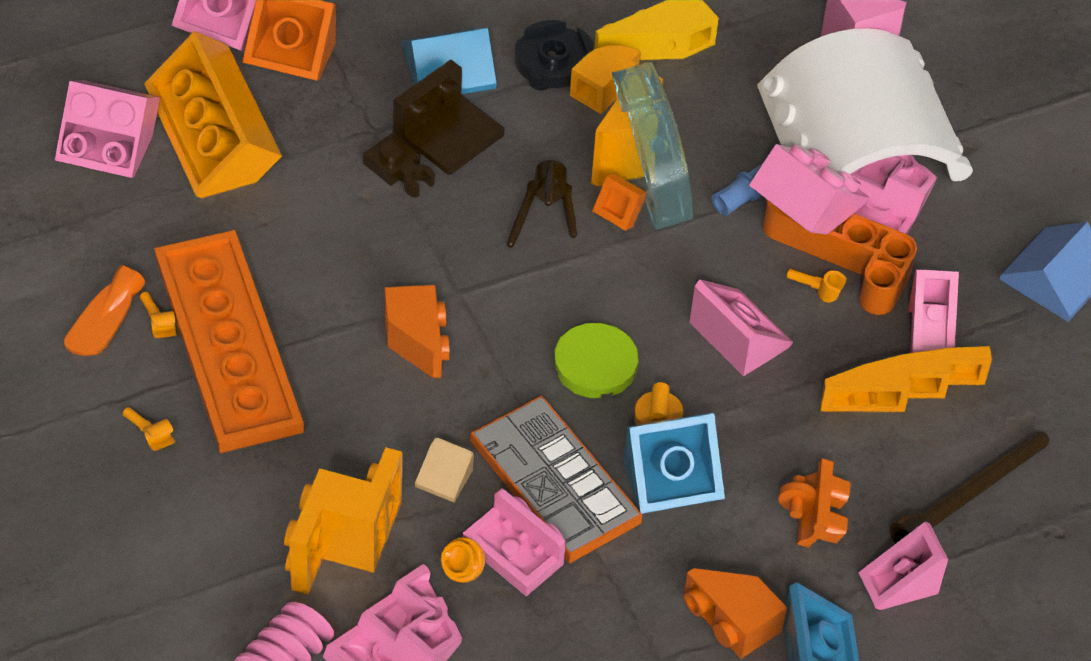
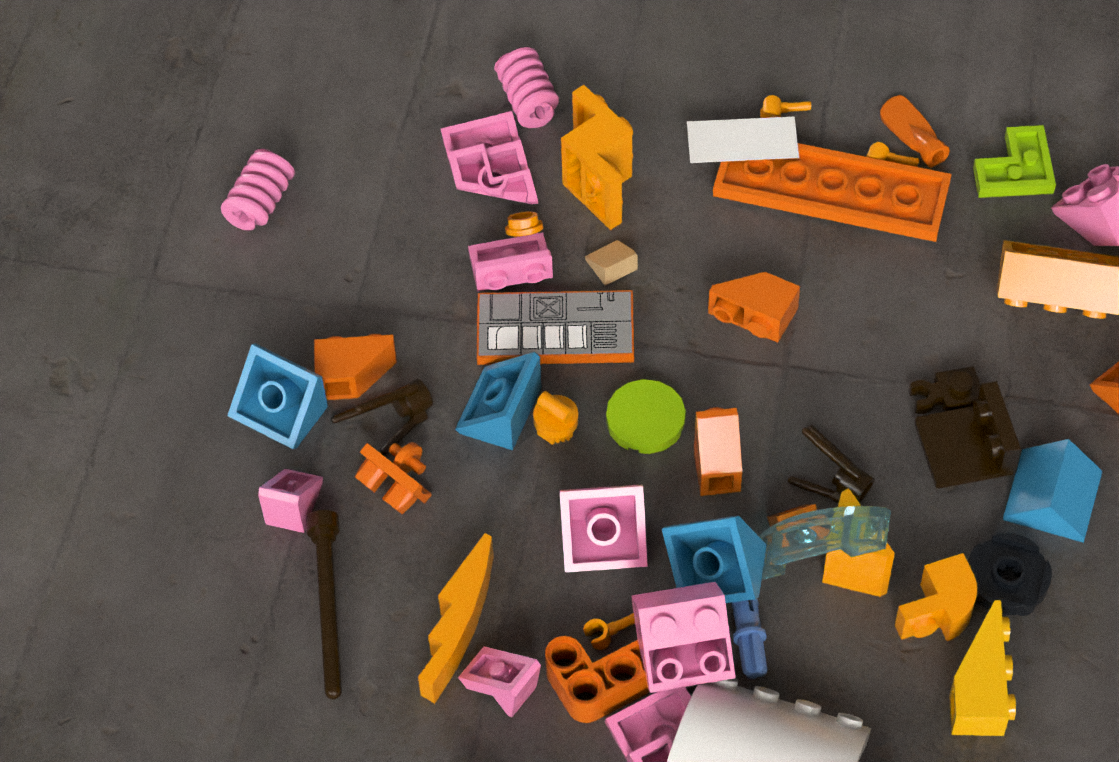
camera: 130 degrees right, 5 degrees up
none -> dark brown plant [331,379,433,455]
none -> dark azure slope [662,515,766,603]
none -> white sticker [687,117,799,163]
none -> slope [694,407,742,496]
none -> lime plate [973,125,1056,198]

